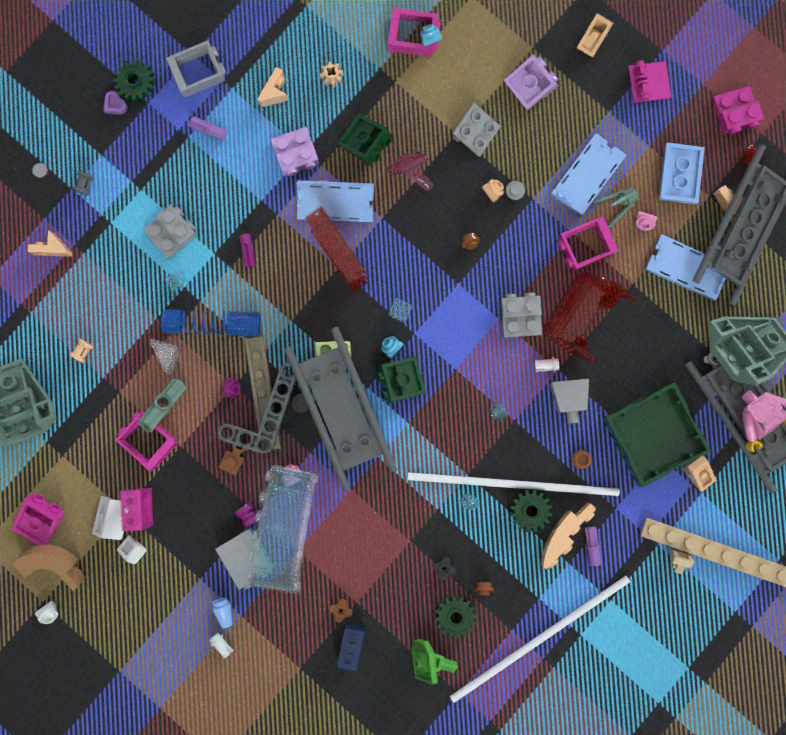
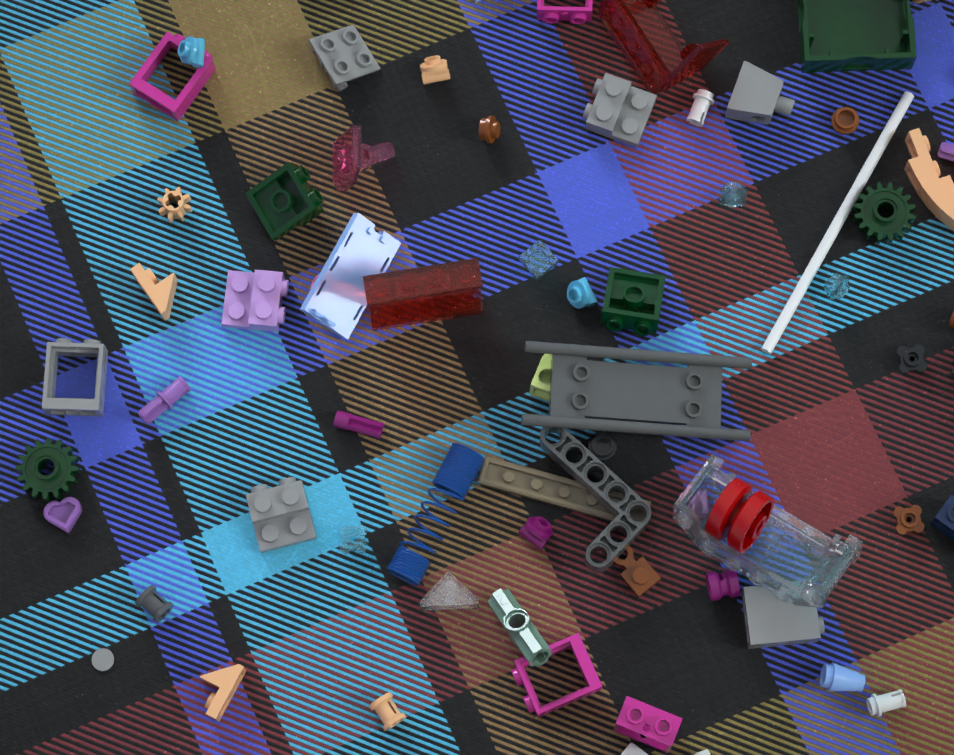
camera: 65 degrees left, 10 degrees down
light grey plate [506,181,525,200] -> none
none -> red wheel [705,478,775,554]

